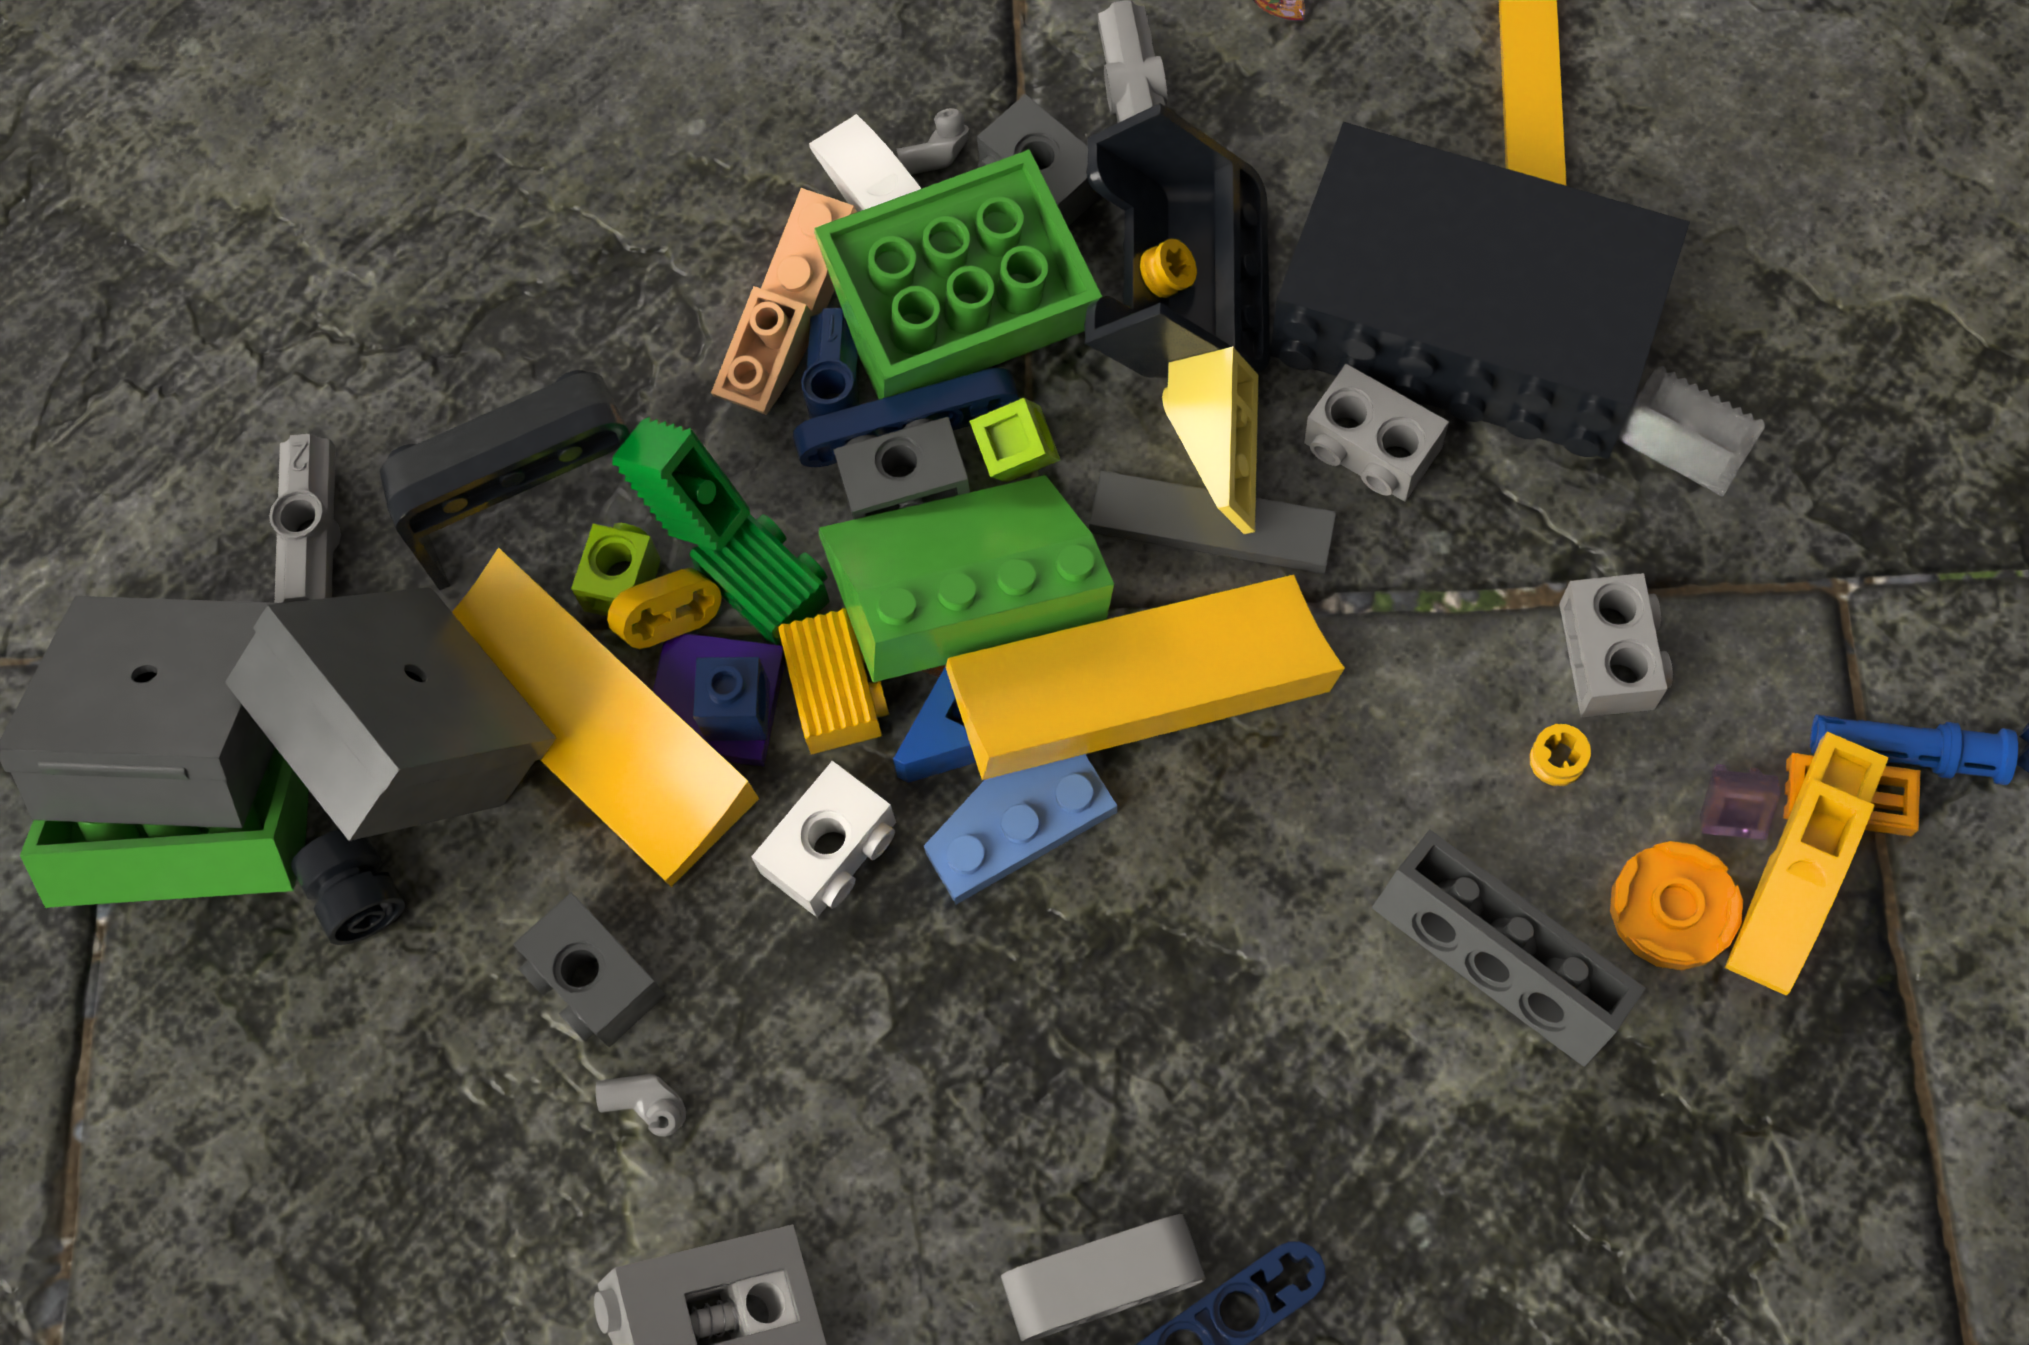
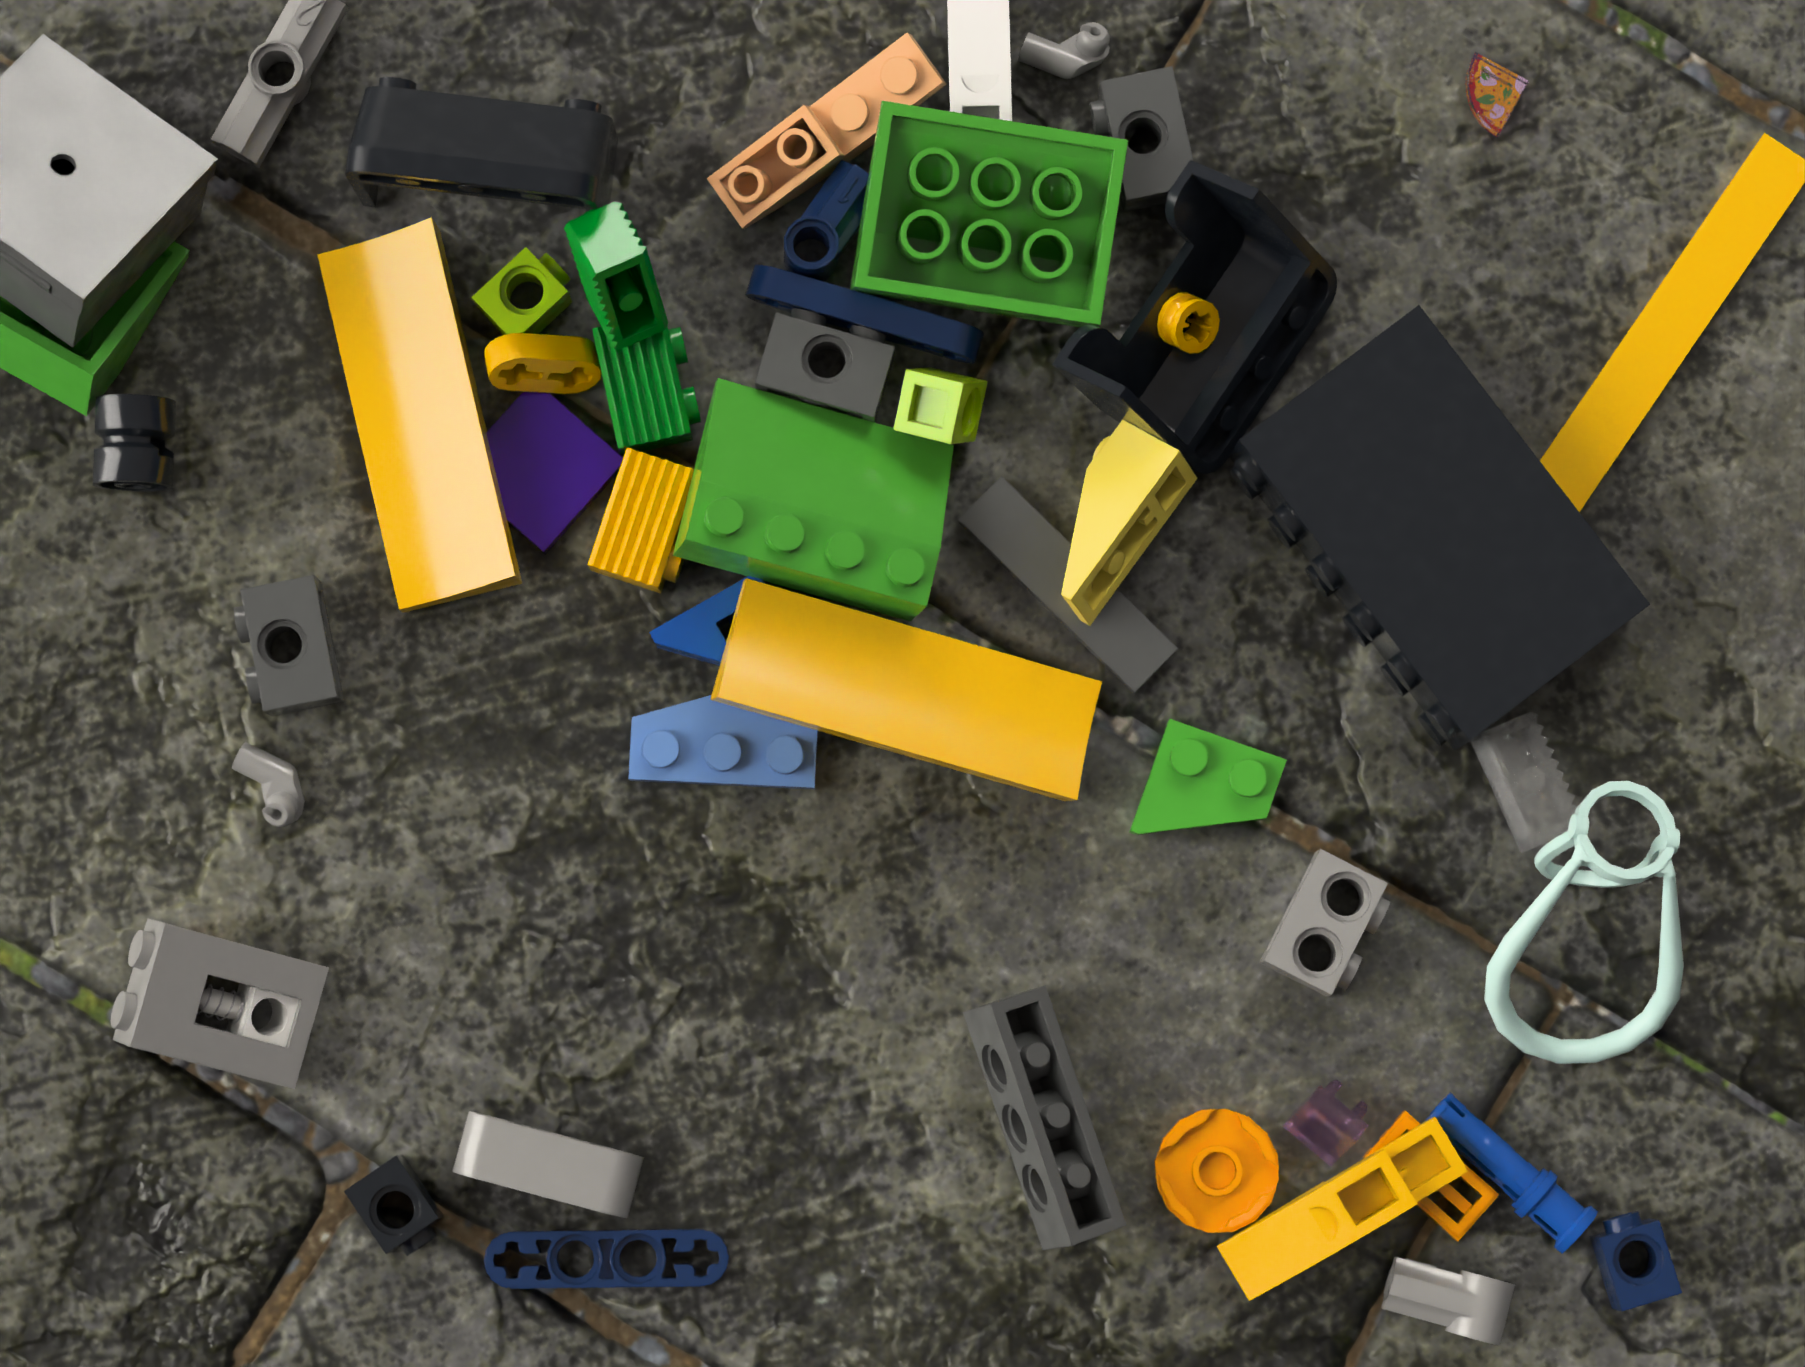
camera: 25 degrees right, 15 degrees up
dark grey container [225,587,556,841] -> none
dark blue brick [693,657,770,741] -> none
white brick [751,761,896,918] -> none
light grey piece [1098,0,1167,123] -> none
light grey brick [1304,364,1449,502] -> none
yellow bush [1529,724,1591,786] -> none
none -> bright green wing [1129,719,1287,835]
none -> light grey piece [1381,1257,1515,1346]
none -> light aqua animal [1484,781,1684,1064]

